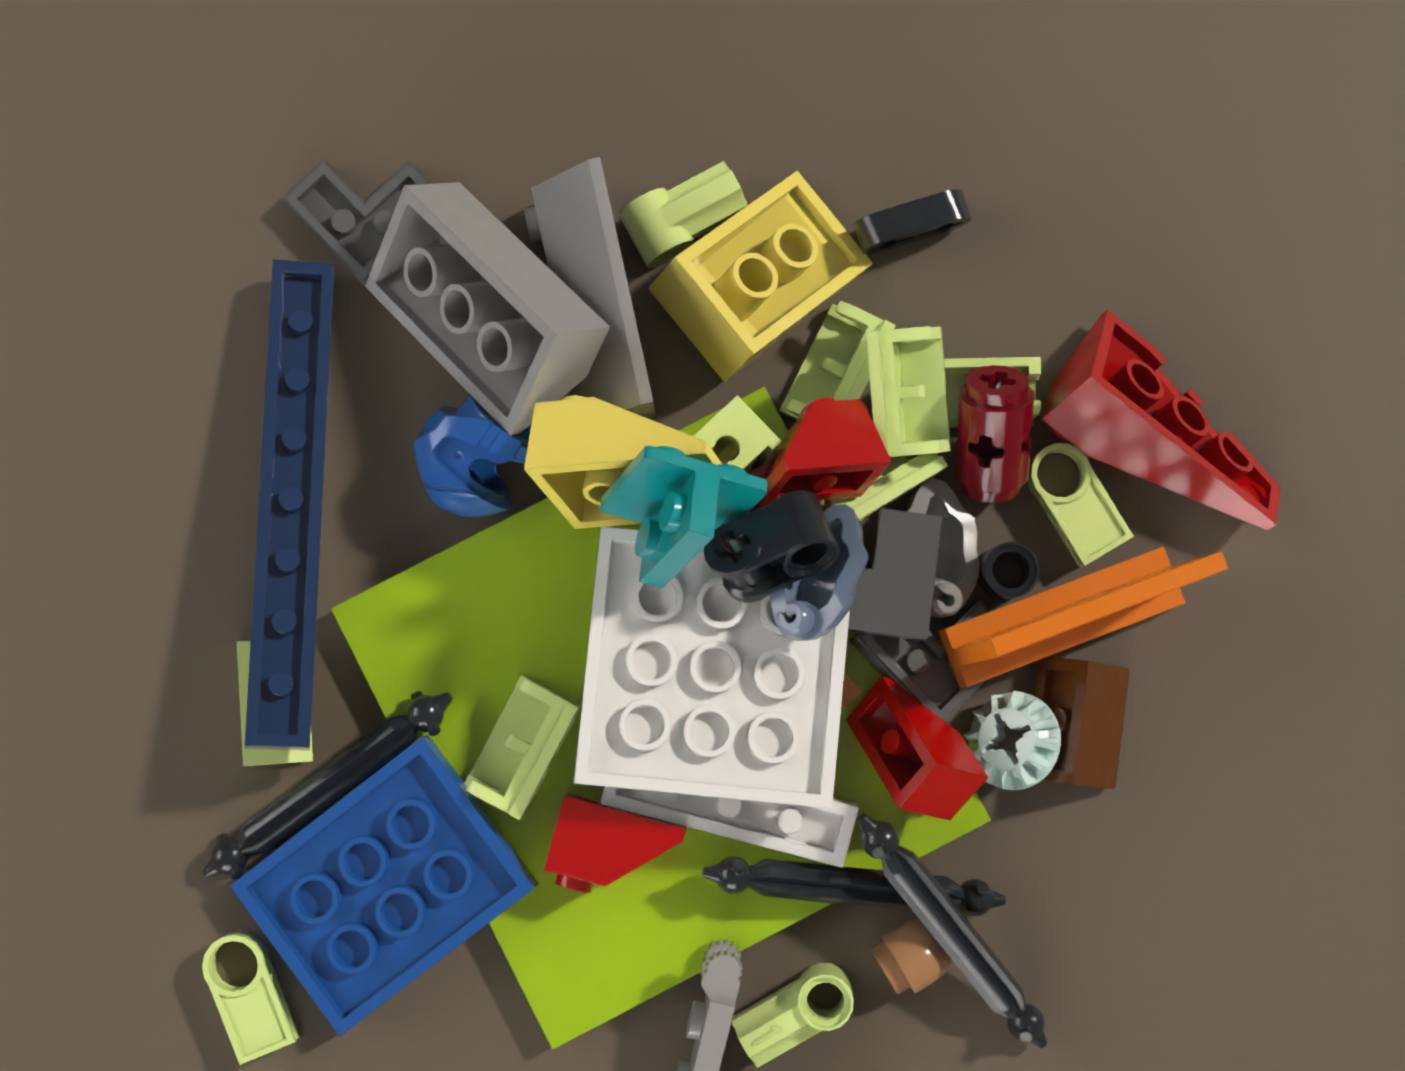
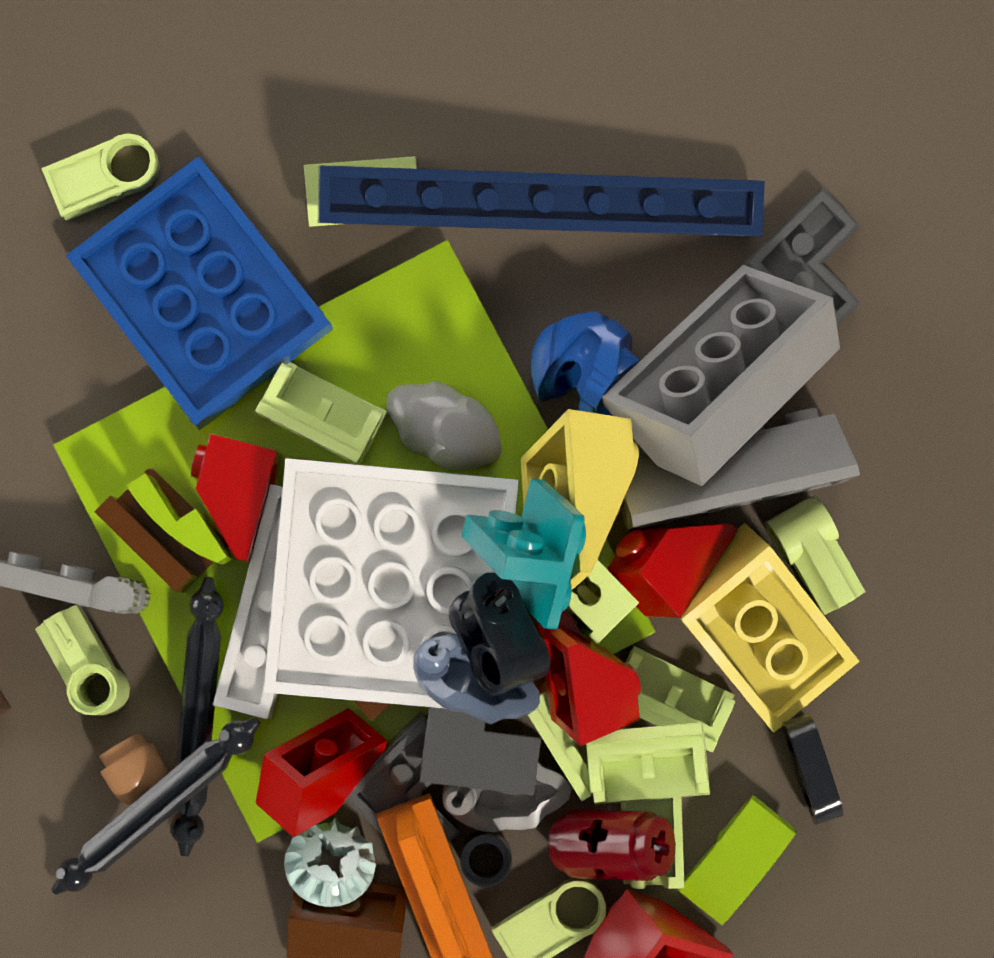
camera: 90 degrees right, 0 degrees up
black wheel [202,691,453,880] -> none
none -> reddish brown panel [94,469,229,593]
none -> lime slope [126,473,233,565]
none -> light grey arm [386,381,501,471]
none -> red slope [607,523,738,618]
none -> lime slope [678,795,797,926]

